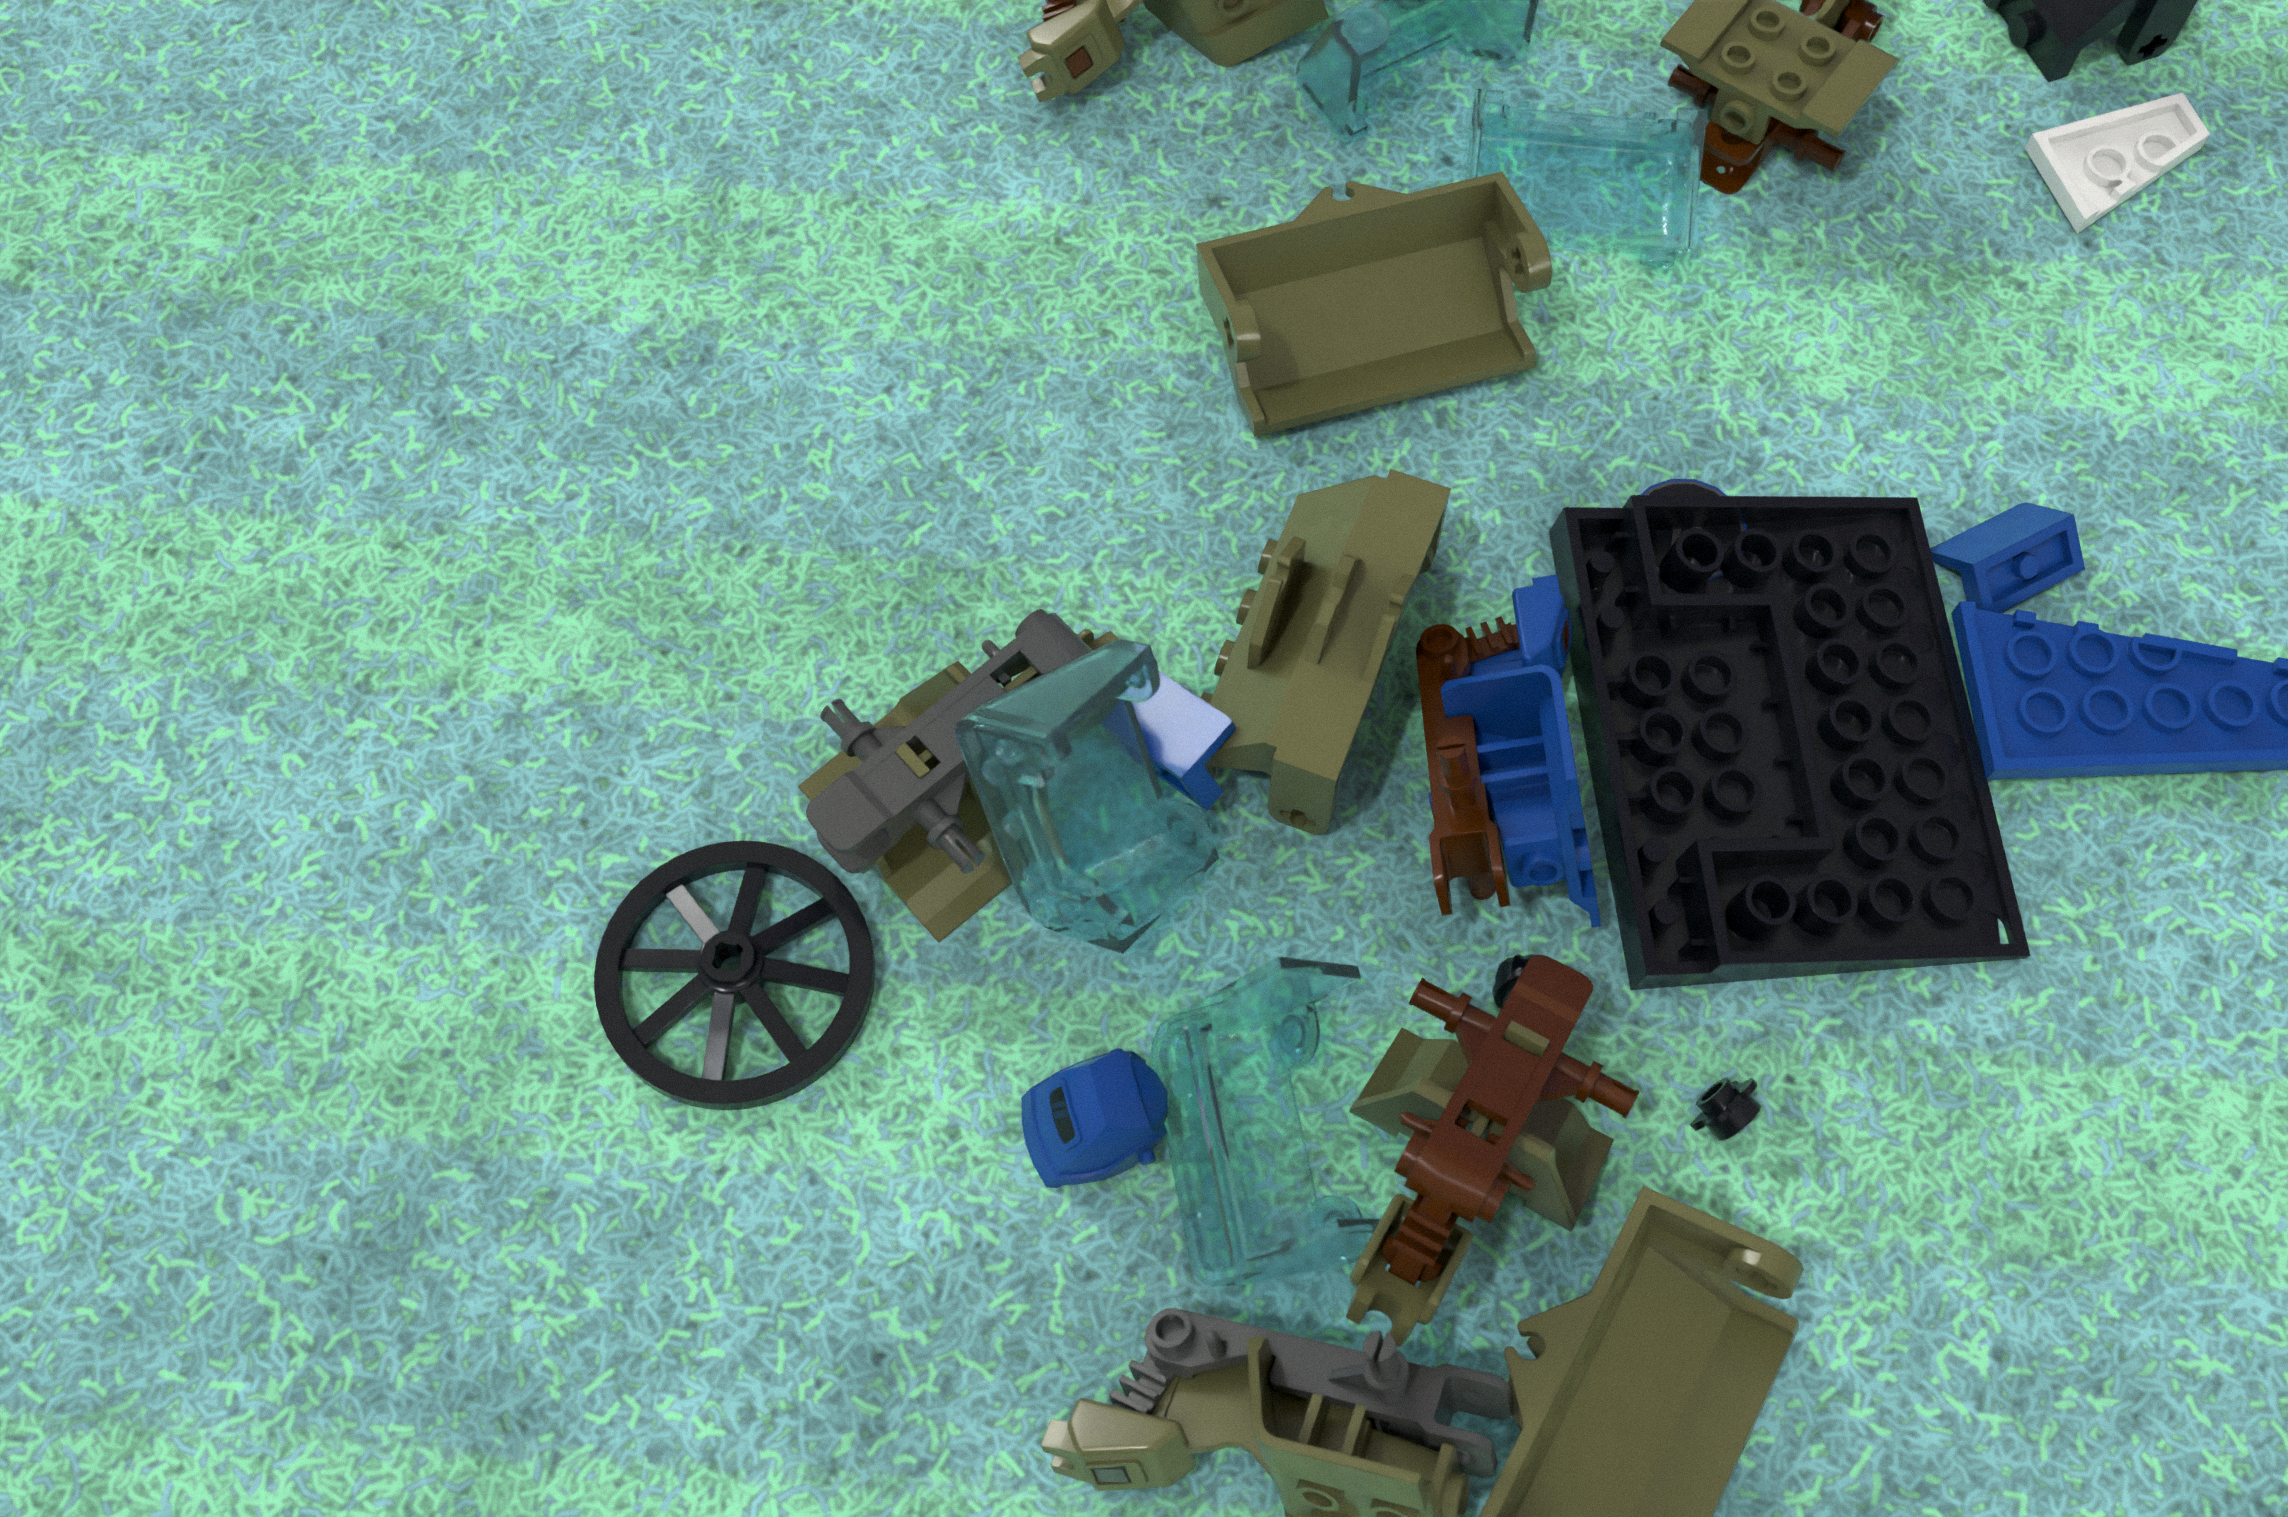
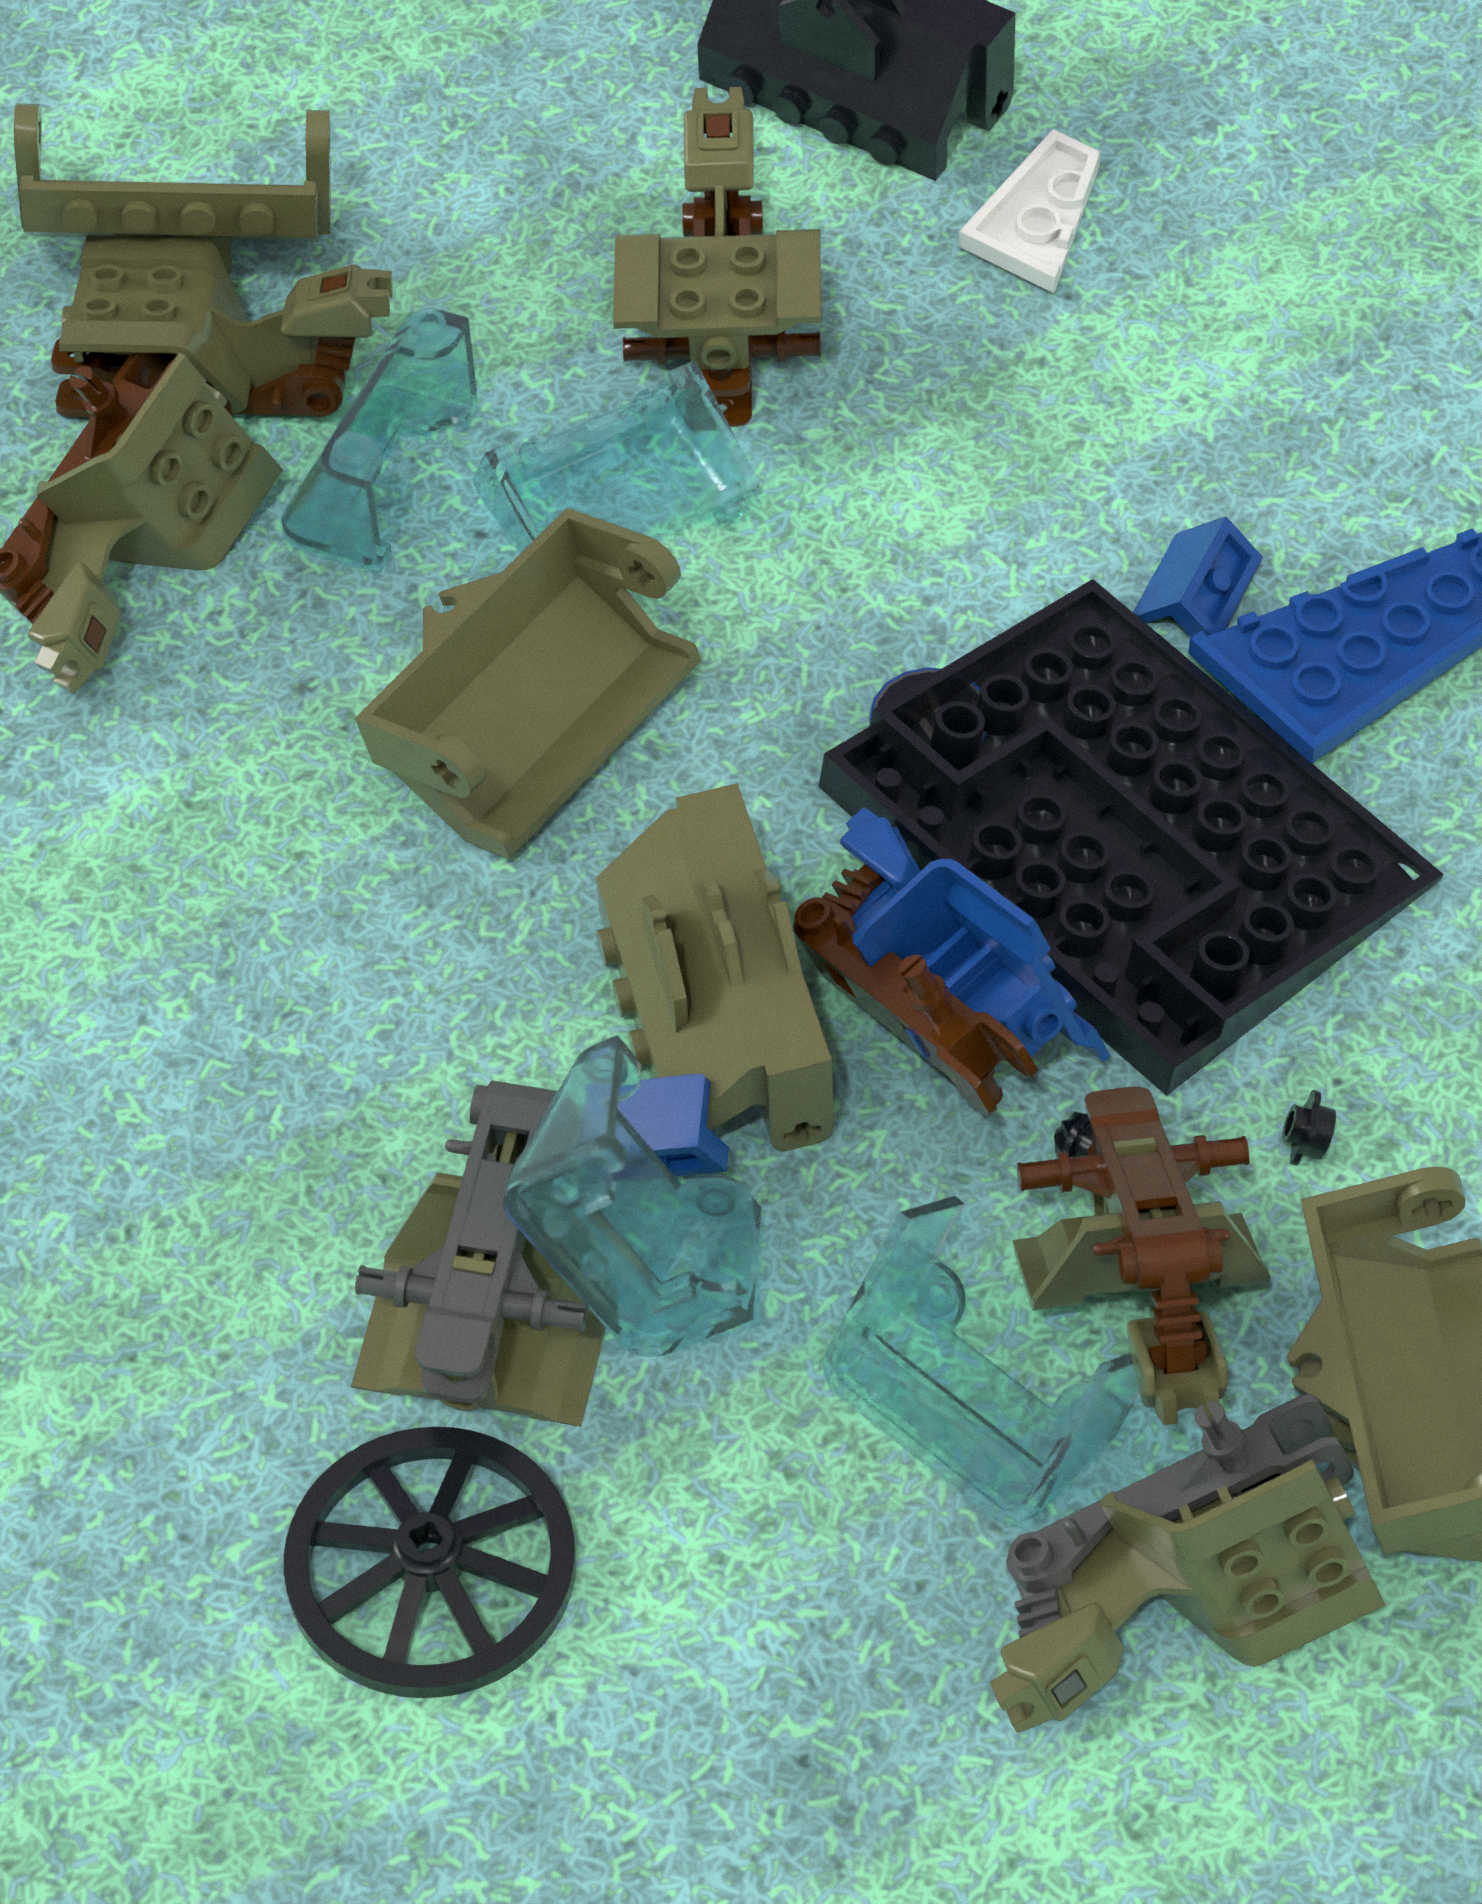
camera: 35 degrees left, 10 degrees down
blue helmet [1021,1048,1168,1188] -> none

